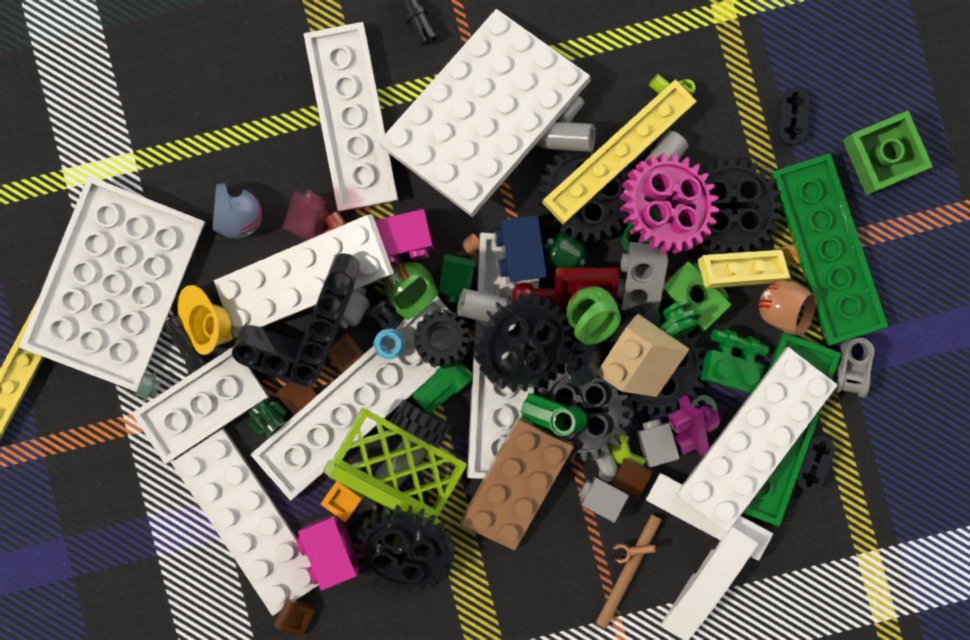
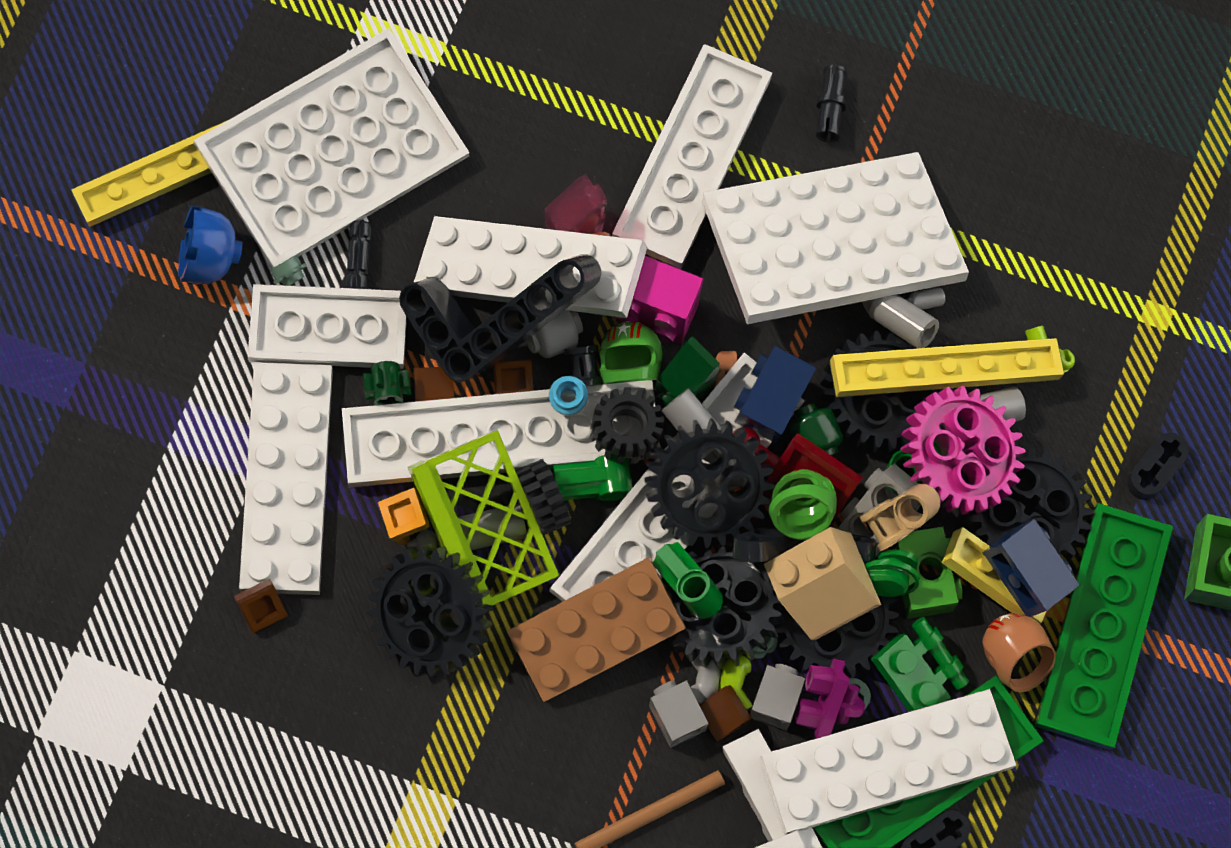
camera: 30 degrees right, 15 degrees down
yellow piece [177,285,233,354] -> none
sand blue helmet [213,183,262,239] -> none
dark pink brick [296,514,362,591] -> none
nougat hand [613,543,656,563] -> none
light grey piece [833,338,874,398] -> none
none -> blue cylinder [178,206,242,284]
none -> tan piece [859,484,940,551]
none -> dark blue brick [982,519,1079,617]

